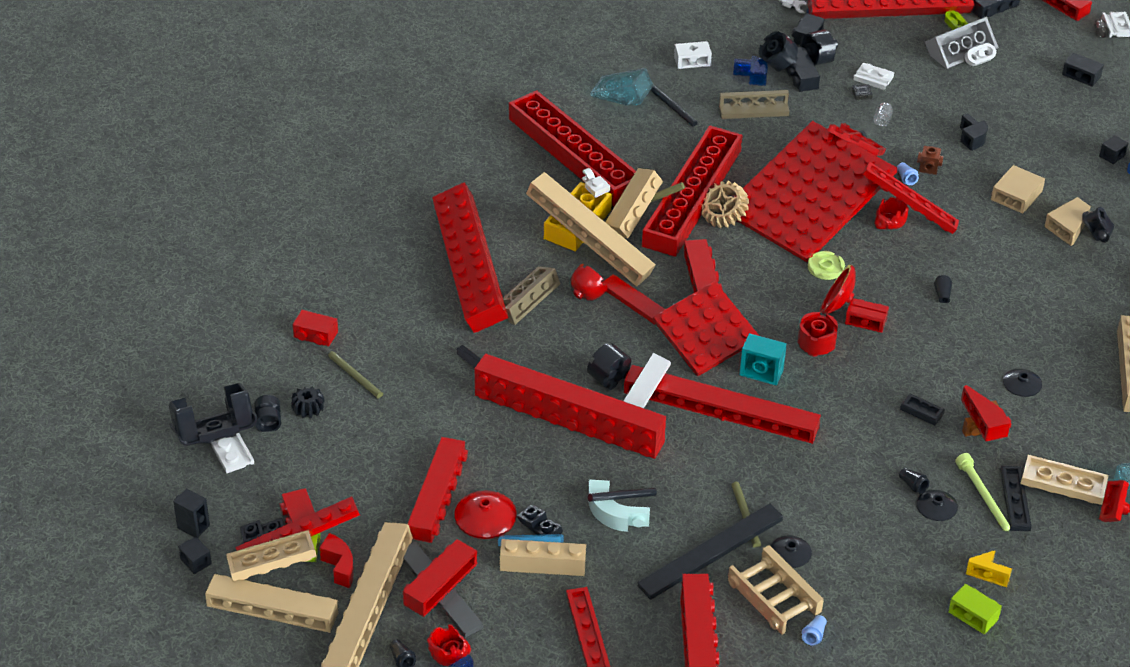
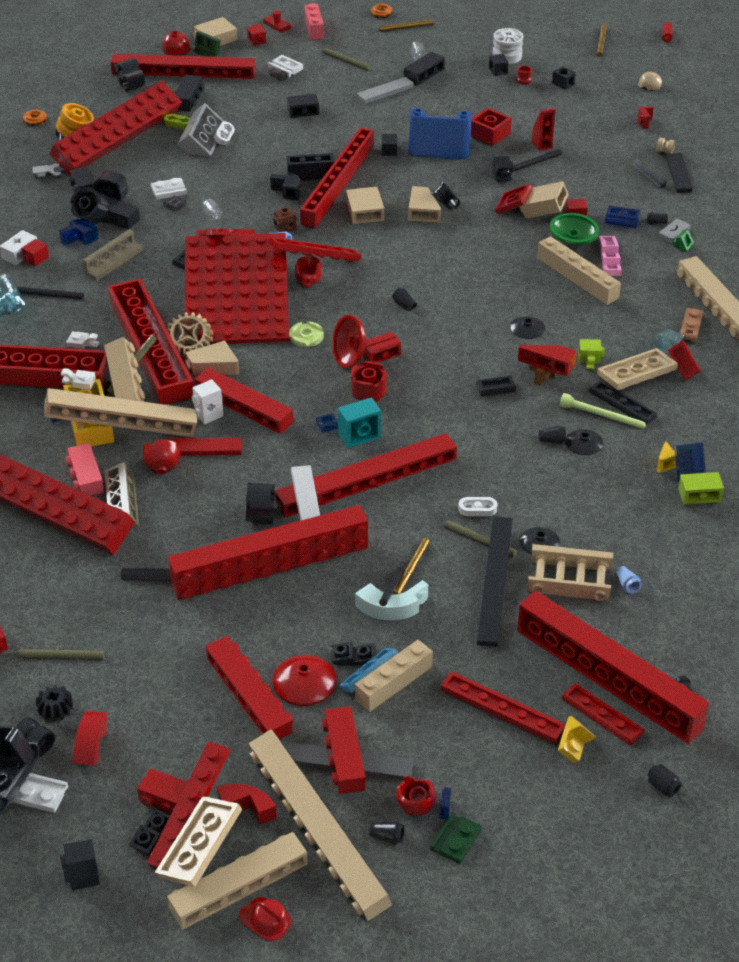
camera: 45 degrees left, 0 degrees up
black brick [178,536,212,574] -> none
red plate [653,281,759,376] -> none
none -> red brick [21,239,49,267]
none -> coral brick [65,443,104,496]
none -> white plate [66,331,99,349]
none -> red brick [72,710,108,766]
none -> tan slope [184,341,239,376]
none -> white brick [192,380,223,424]
none -> red piece [239,897,292,941]
none -> black brick [286,153,334,180]
none -> red brick [300,127,374,229]
none -> pearl gold bar [393,538,430,595]
none -> white plate [458,497,497,516]
none -> lime brick [578,339,605,370]
none -> clear blue plate [674,442,706,484]

